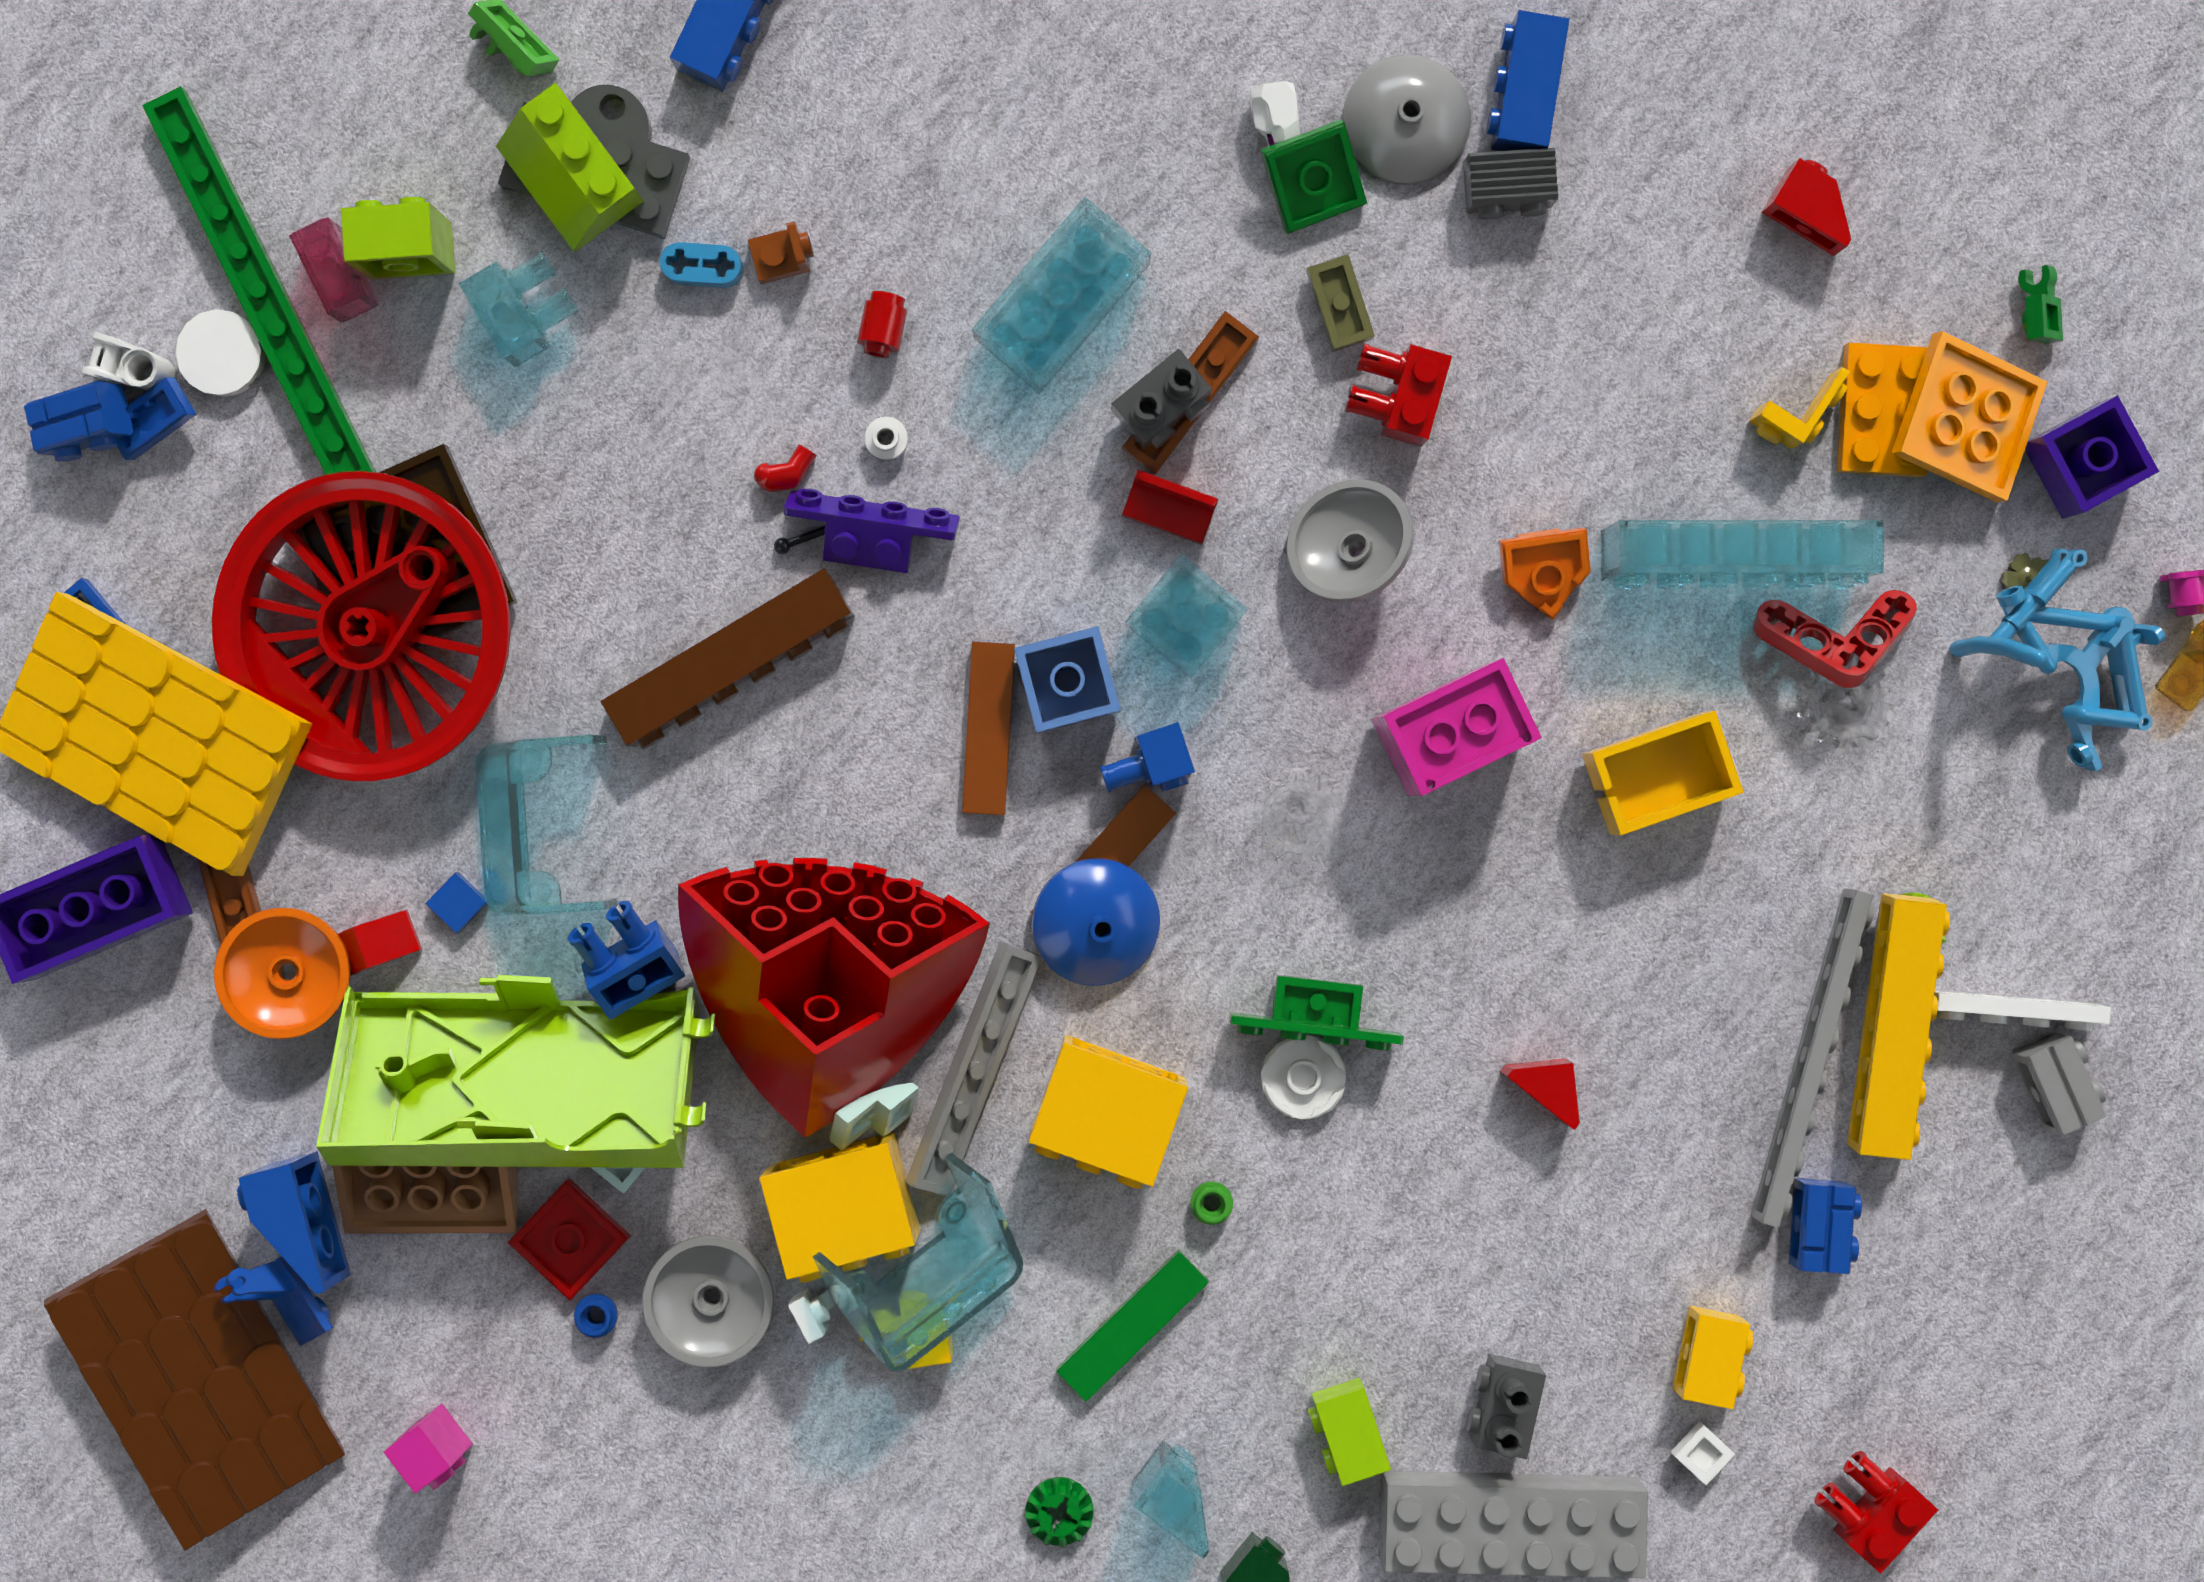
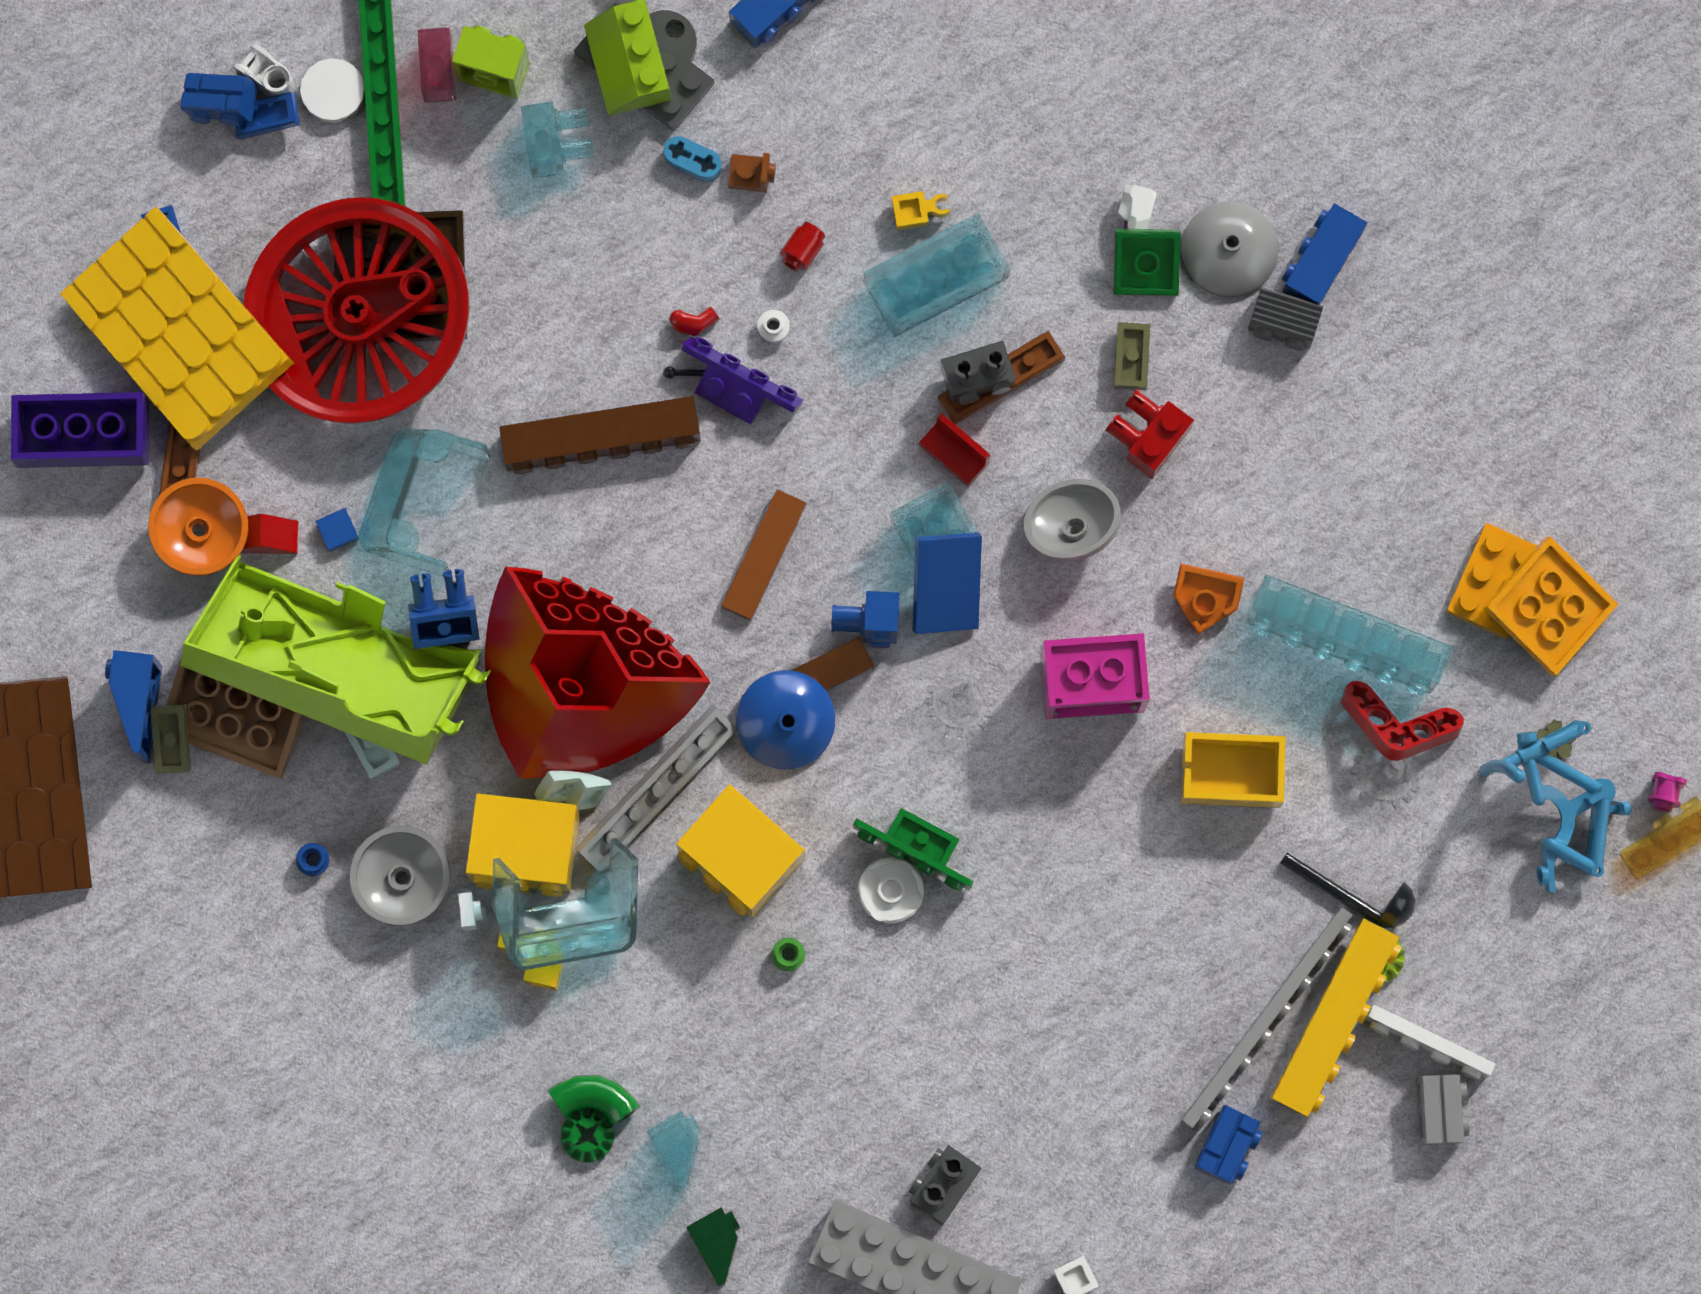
camera: 15 degrees right, 10 degrees down
blue plate [214,1256,333,1346] -> none
dark pink brick [383,1403,473,1494] -> none
red tile [507,1178,631,1301] -> none
medium blue brick [1014,626,1121,734] -> none
green tile [1056,1249,1209,1402] -> none
lime brick [1308,1377,1392,1486] -> none
red slope [1500,1058,1580,1130] -> none
yellow brick [1672,1305,1753,1410] -> none
yellow bracket [1748,367,1850,449] -> none
red slope [1761,158,1852,256] -> none
green plate [2018,265,2063,344] -> none
dark purple brick [2025,395,2159,519] -> none
none -> olive plate [150,704,191,773]
none -> green cylinder [547,1075,641,1126]
none -> yellow plate [891,191,950,230]
none -> blue tile [912,532,982,634]
none -> black piece [1280,852,1415,928]

